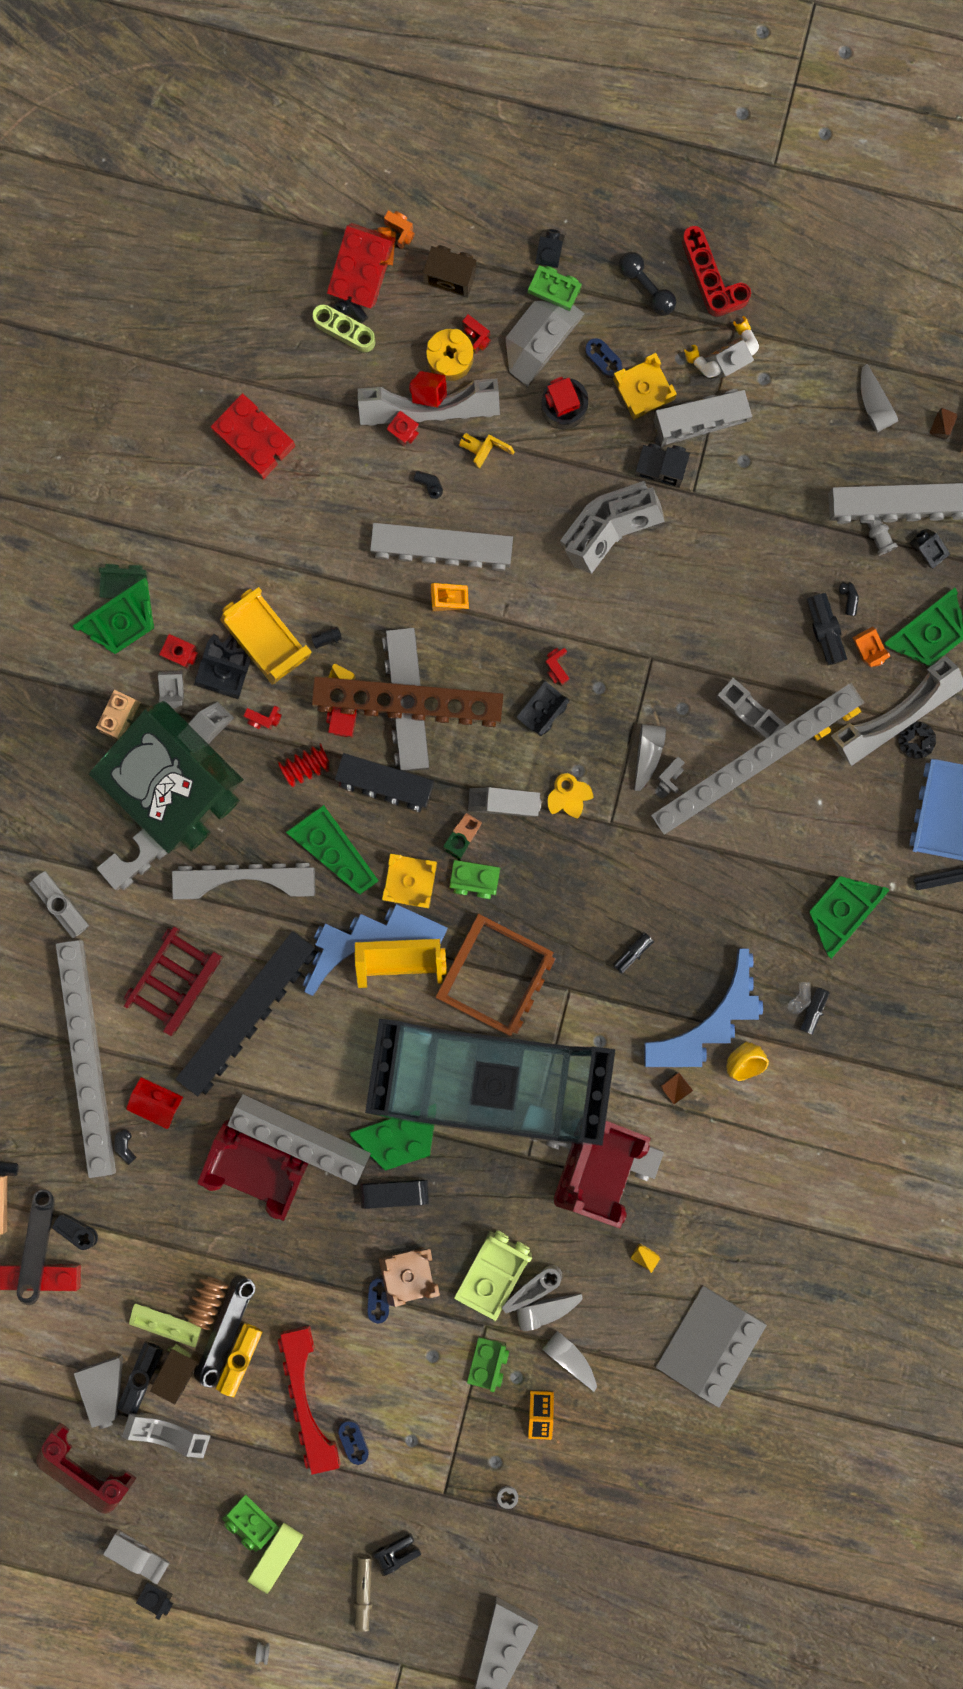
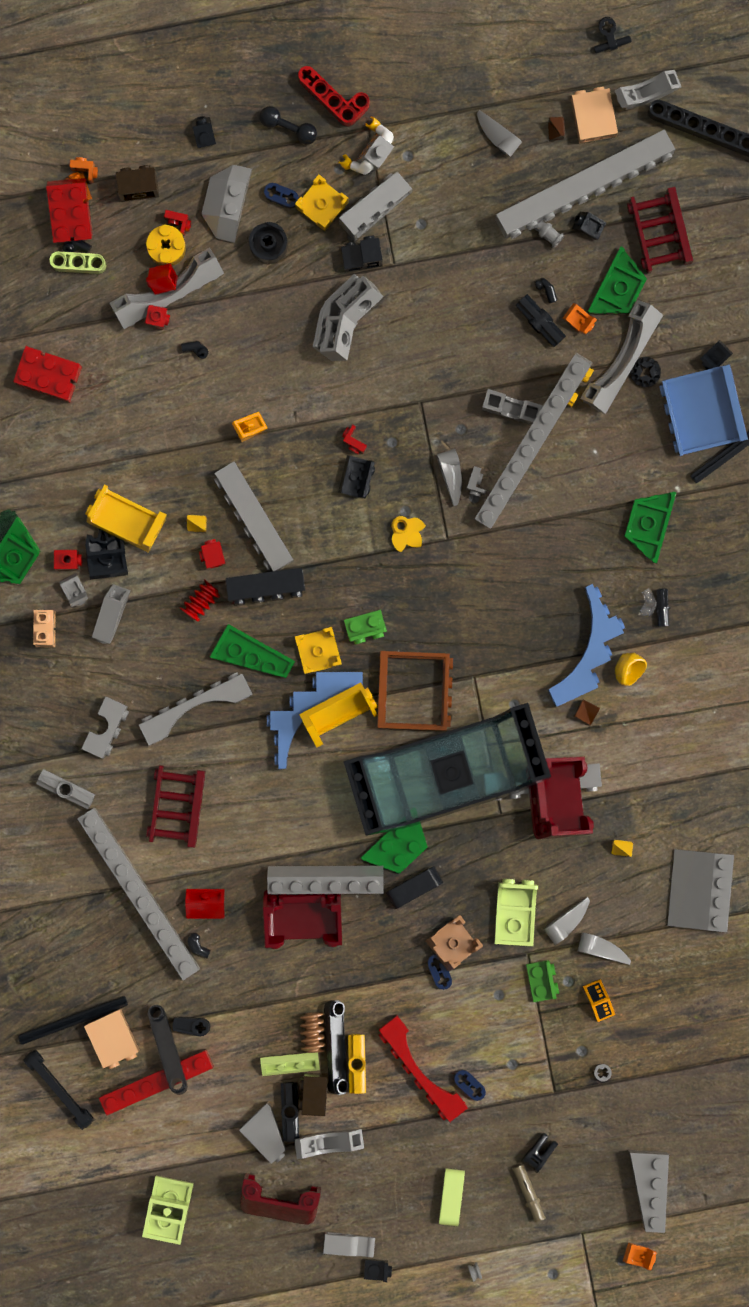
camera: 30 degrees left, 0 degrees up
clear green brick [89,700,244,854] -> none
black brick [176,931,316,1097] -> none
bright green bracket [222,1495,279,1552] -> none
red bracket [244,706,282,730] -> none
black pin [311,626,342,649] -> none
reddish brown brick [312,677,503,727] -> none
light grey brick [370,523,513,571] -> none
leg [442,813,482,861] -> none
yellow bracket [459,433,515,469] -> none
light grey slope [468,787,541,817] -> none
light grey piece [502,1265,562,1313] -> none
bright green bracket [527,265,582,311] -> none
red brick [545,377,580,417] -> none
black axle [613,932,654,973] -> none

